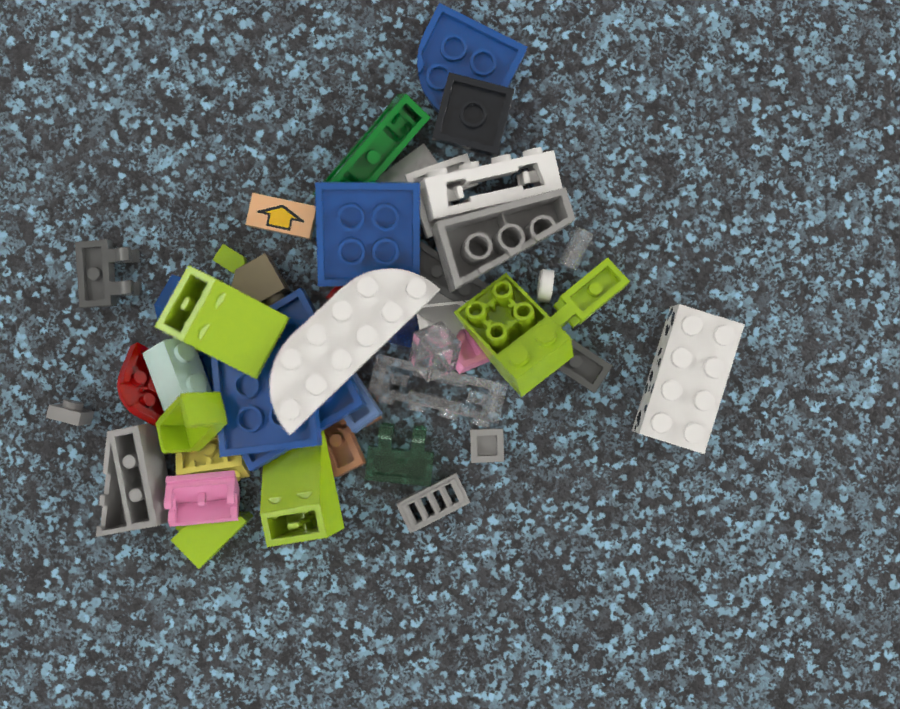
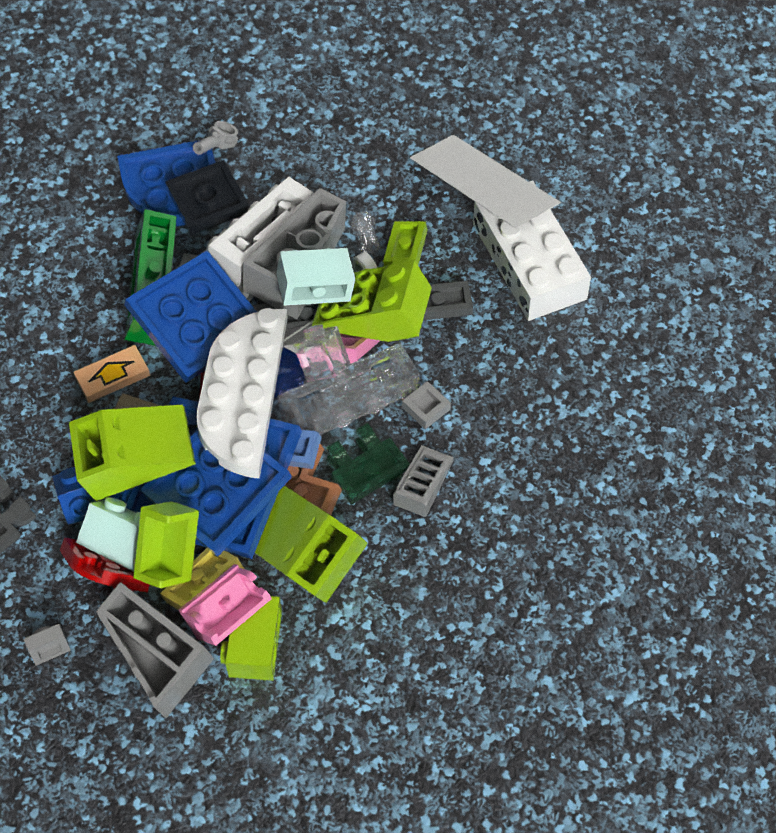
camera: 40 degrees left, 30 degrees down
none -> light grey plate [193,121,238,155]
none -> light aqua brick [276,248,355,306]
none -> white sticker [410,135,561,228]

